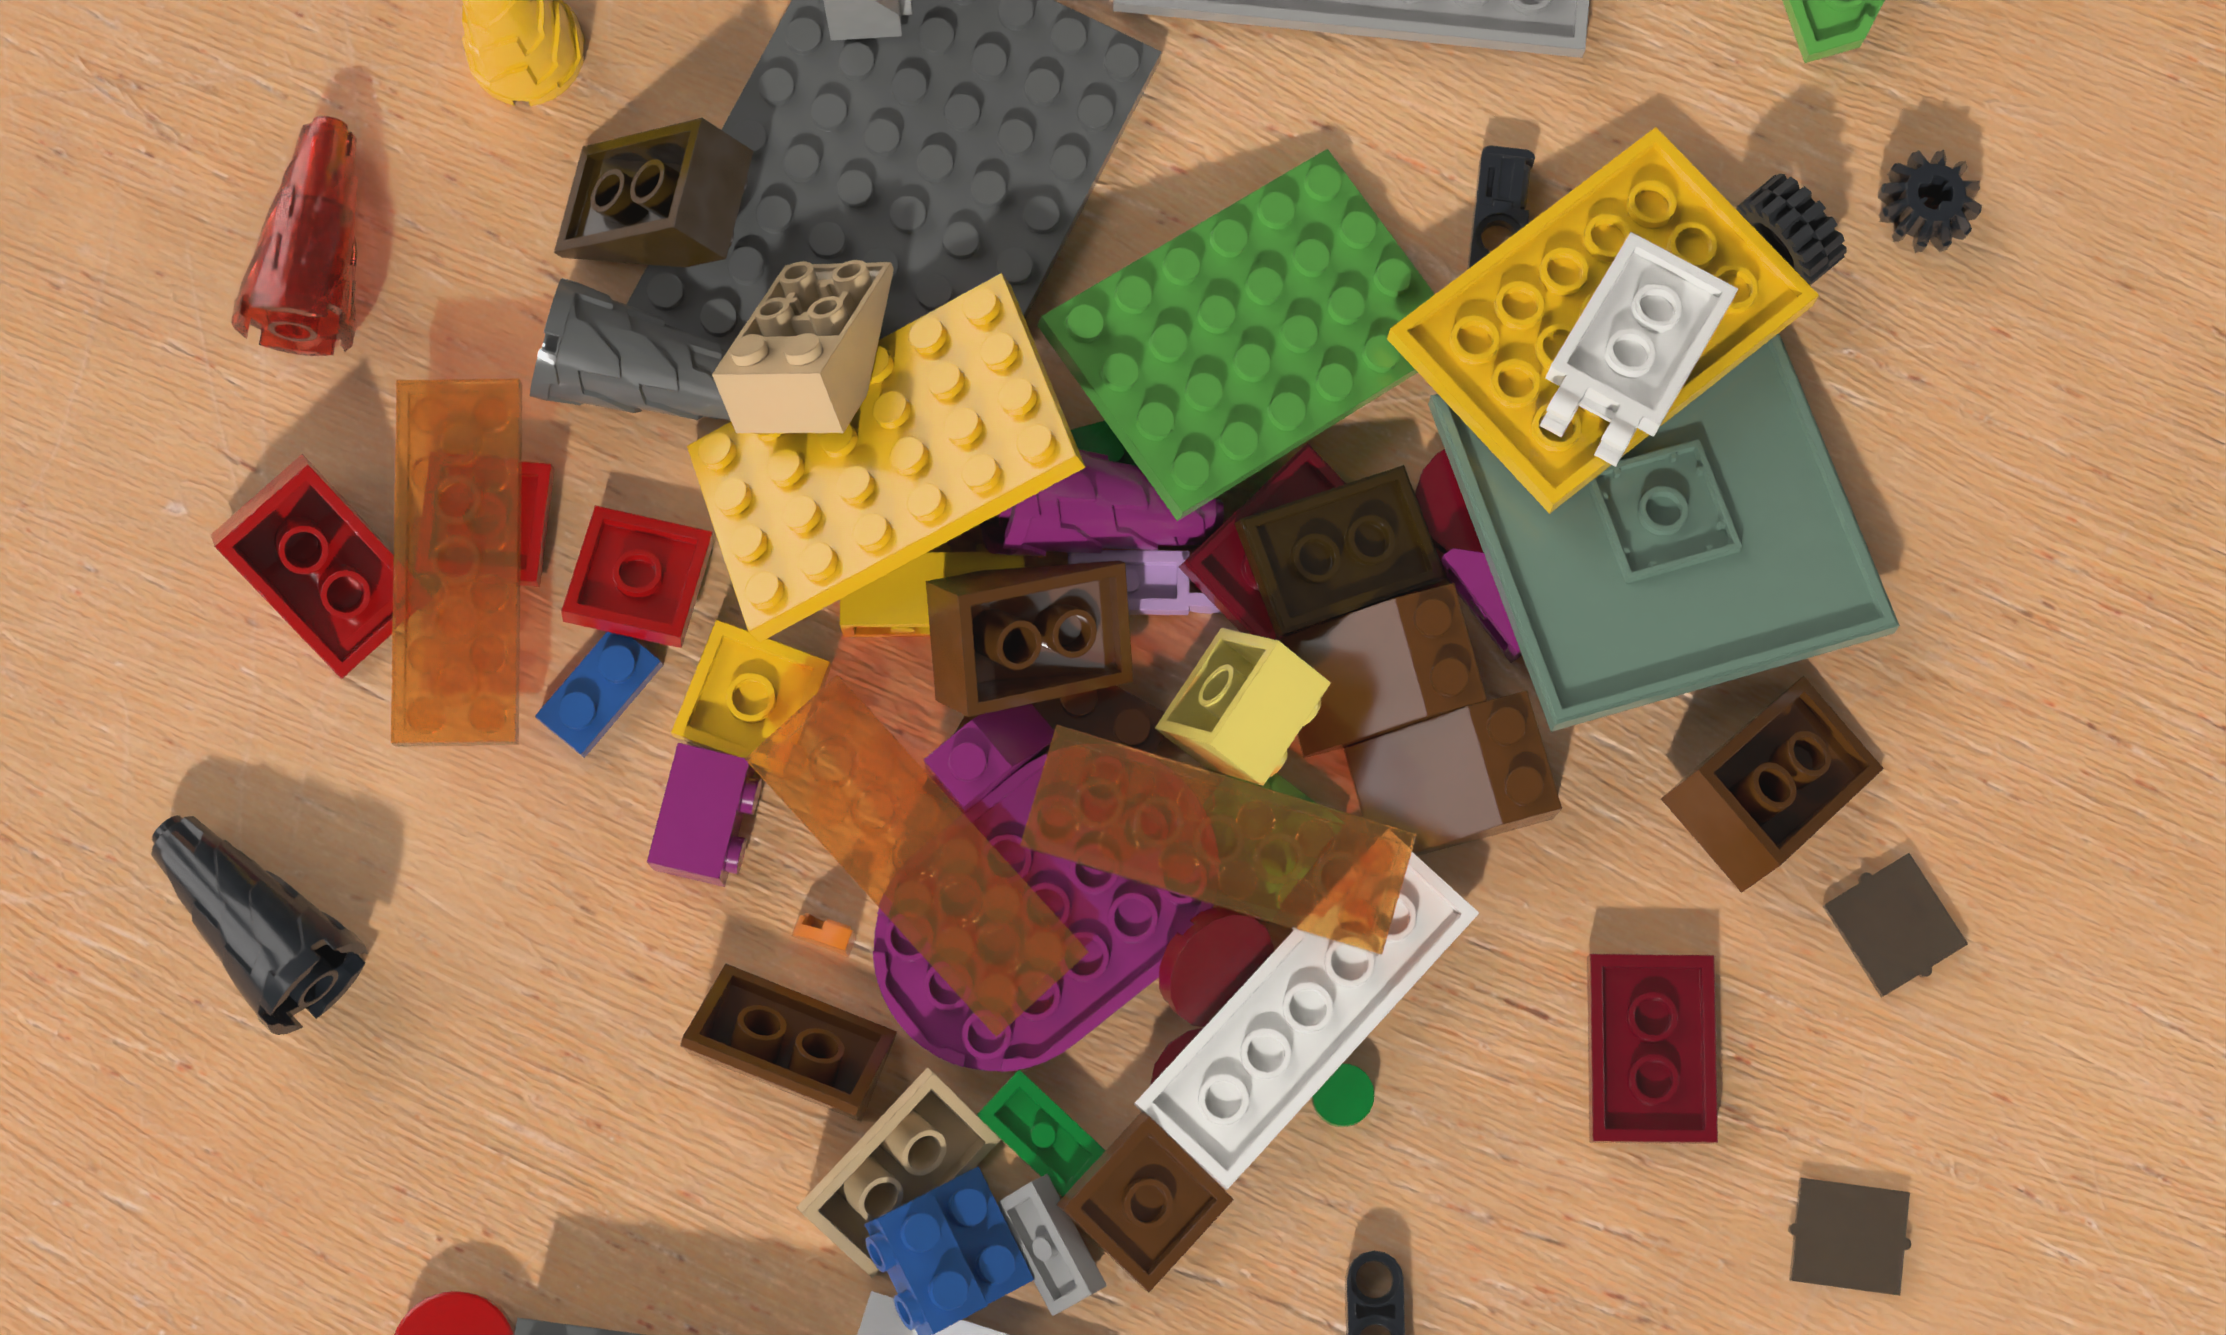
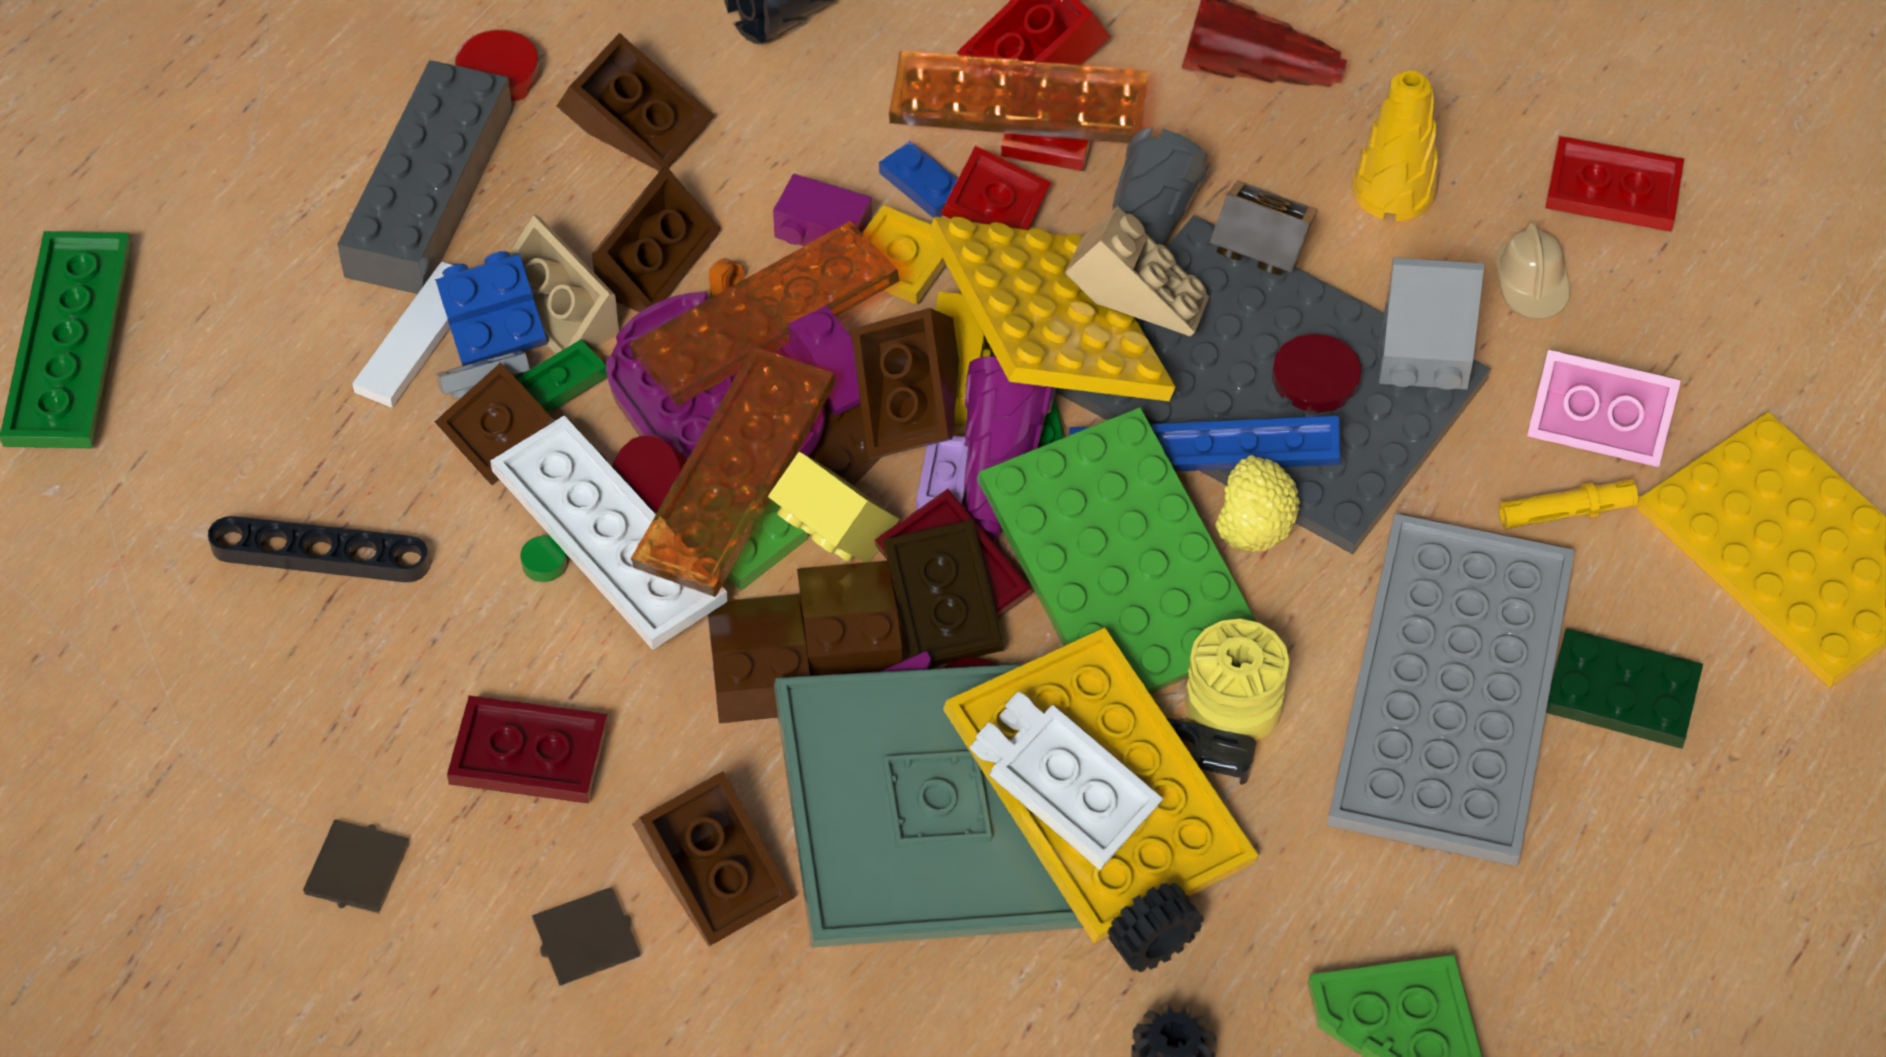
camera: 100 degrees right, 25 degrees down
none -> reddish brown slope [556,33,714,171]
none -> blue plate [1069,416,1341,472]
none -> light yellow wheel [1185,619,1290,741]
none -> light yellow hair [1215,455,1300,552]
none -> dark red tile [1272,334,1361,413]

